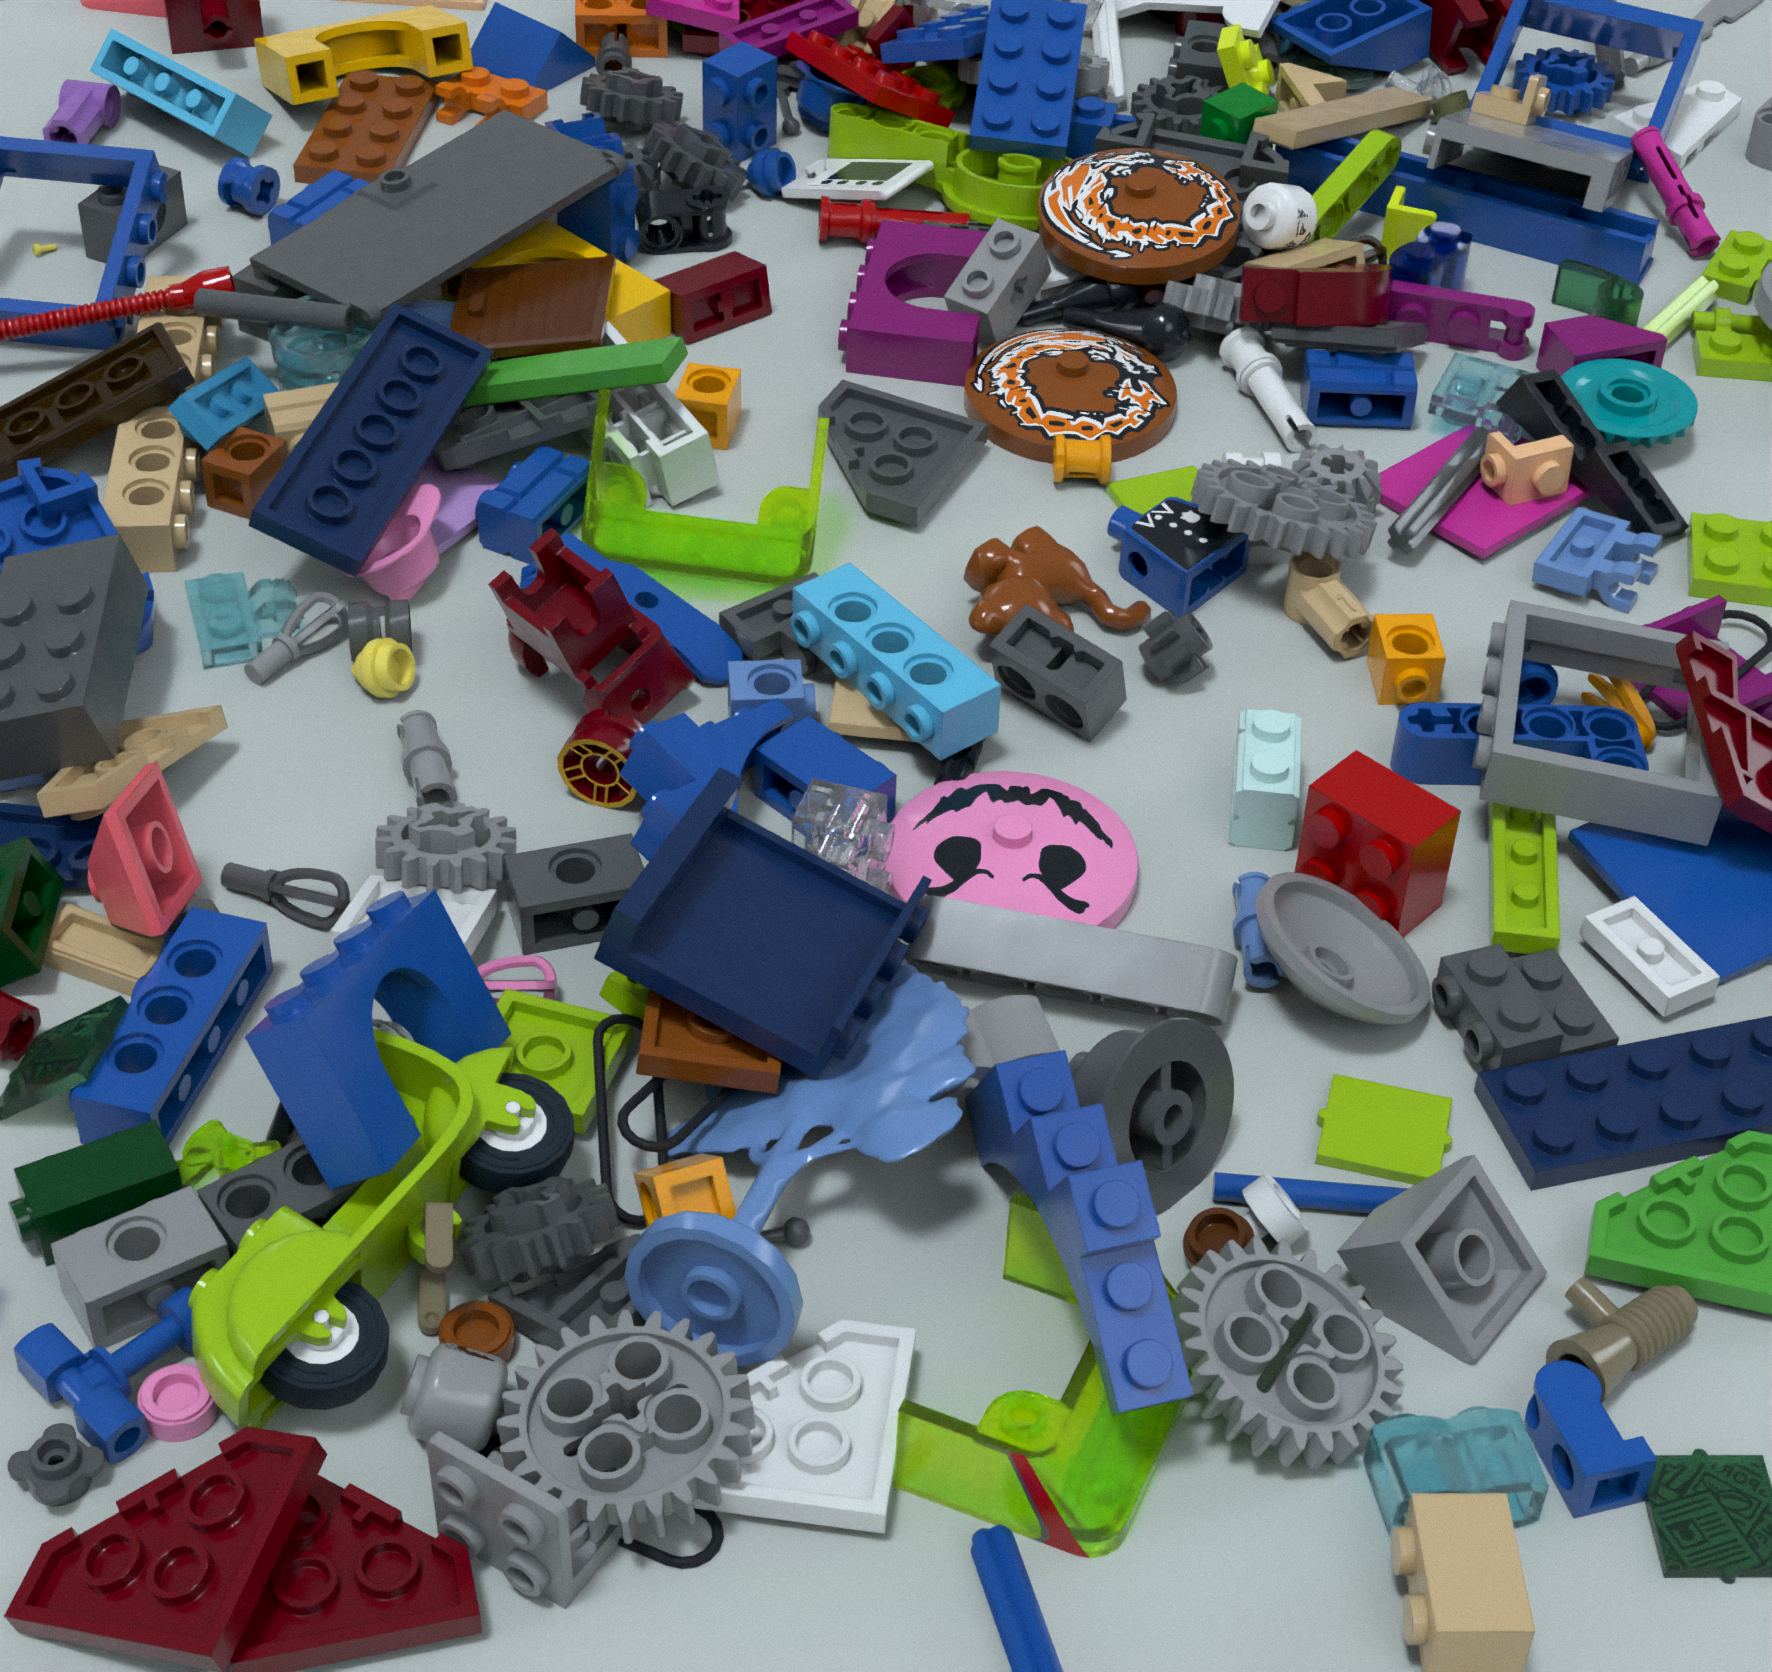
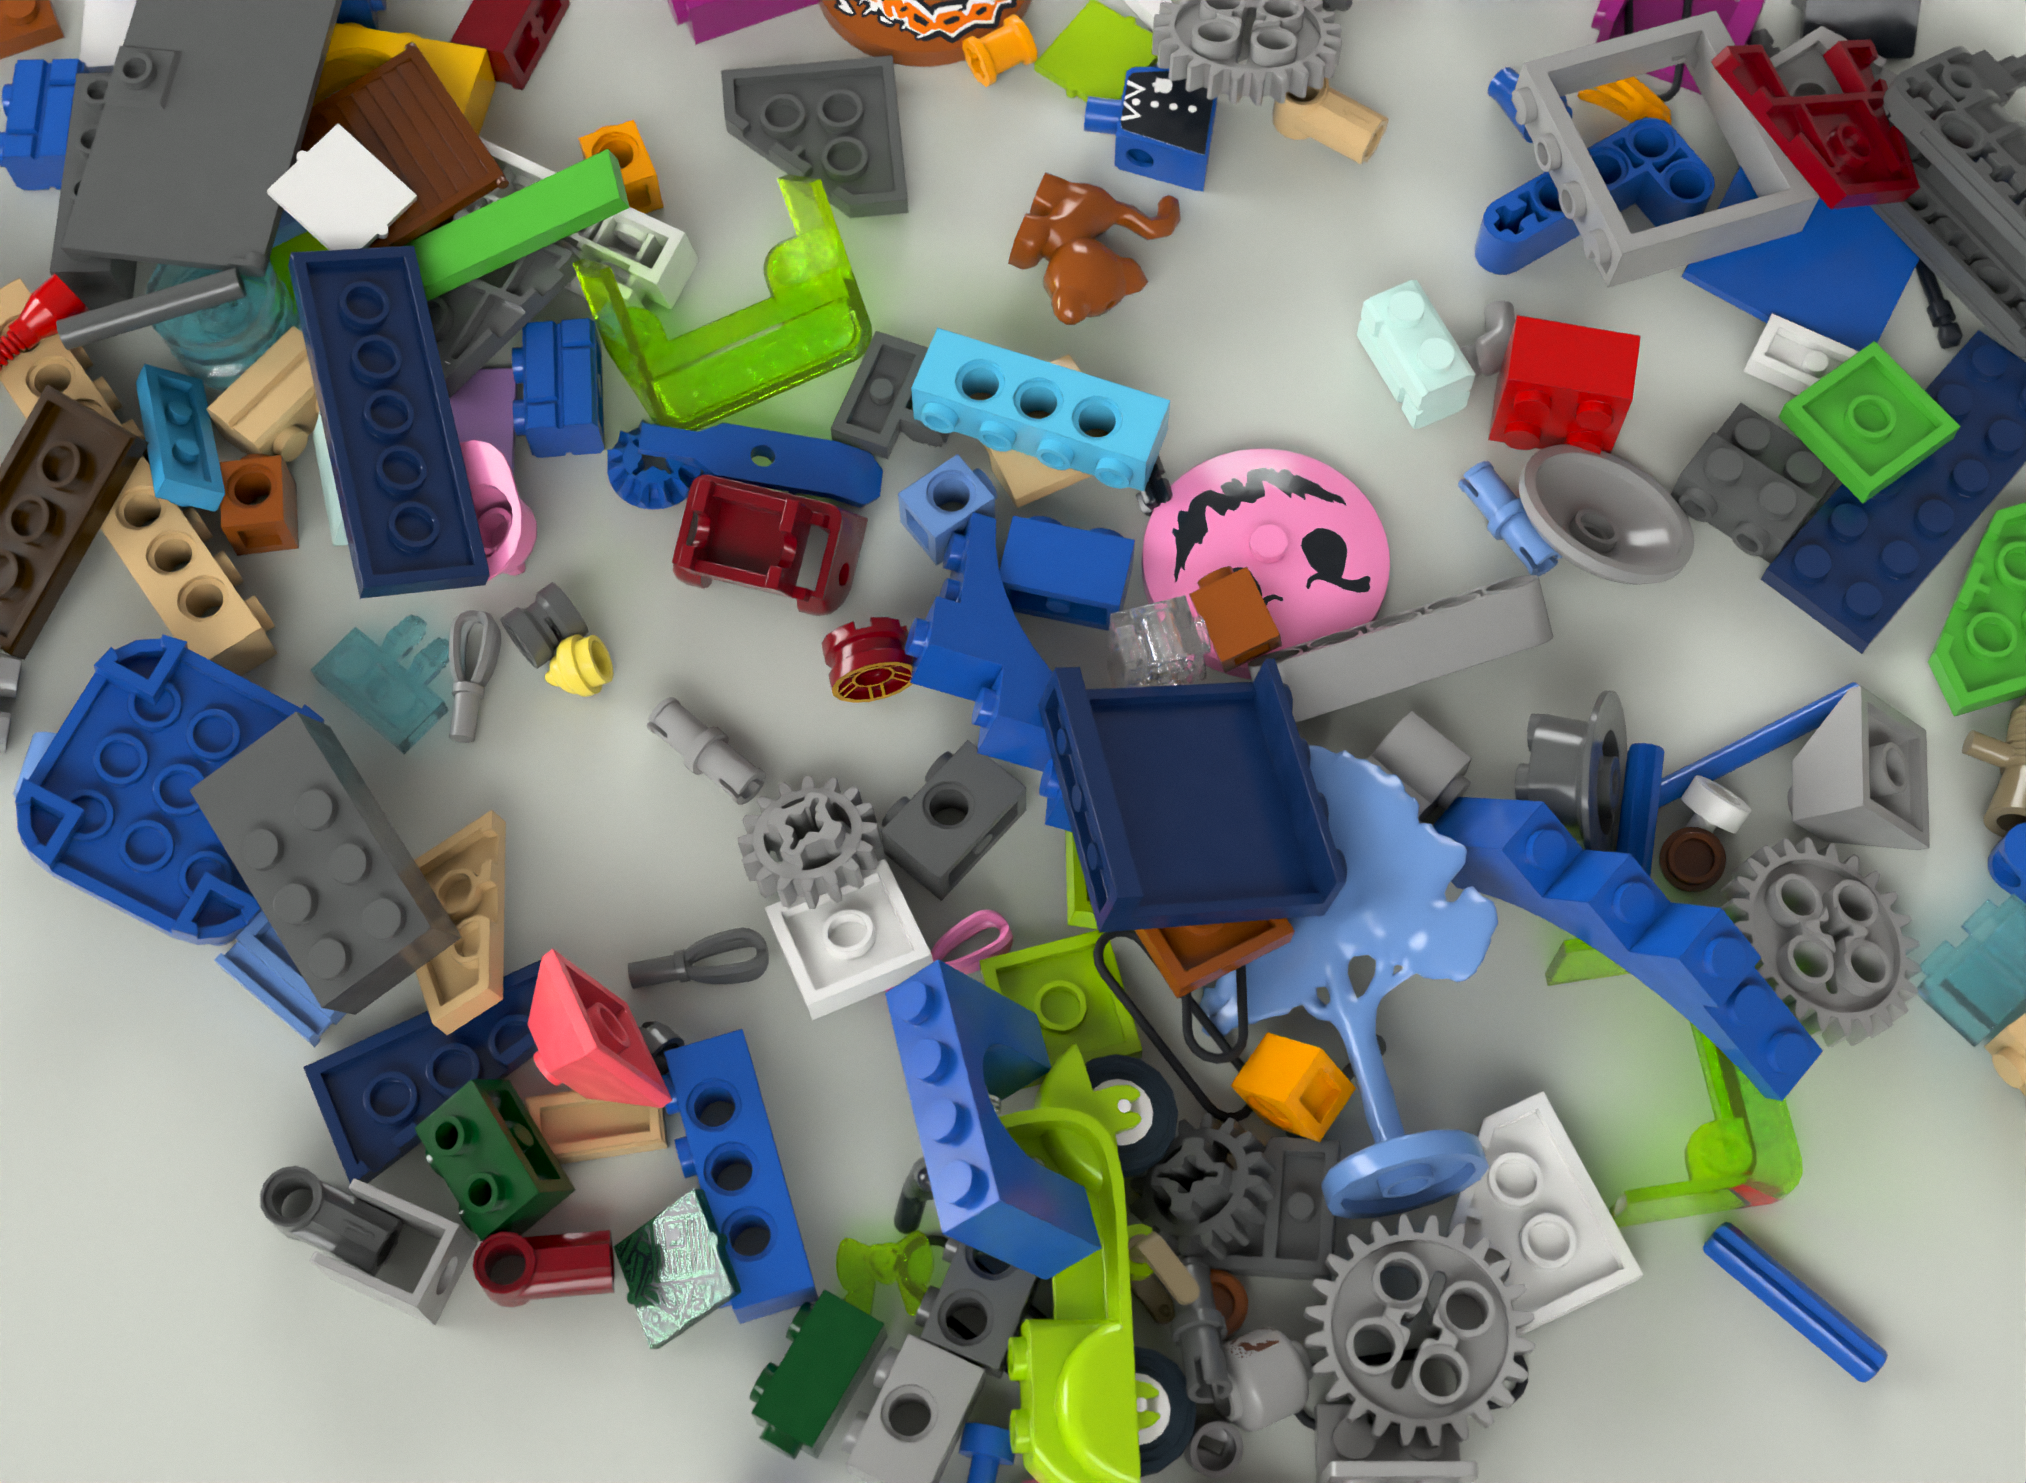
camera: 30 degrees left, 25 degrees up
dark grey brick [989,604,1127,742] -> none
dark grey gear [1139,610,1213,684] -> none
lime piece [1315,1074,1453,1185] -> none
light orange brick [1366,614,1446,705] -> none
lime plate [1488,801,1560,954] -> none
none -> white piece [267,123,417,250]
none -> dark grey pin [1170,1257,1233,1404]
none -> flat silver hinge [1183,1416,1243,1478]
none -> dark orange brick [1189,566,1282,673]
none -> blue axle [1616,743,1664,876]
none -> bright green plate [1778,341,1961,503]

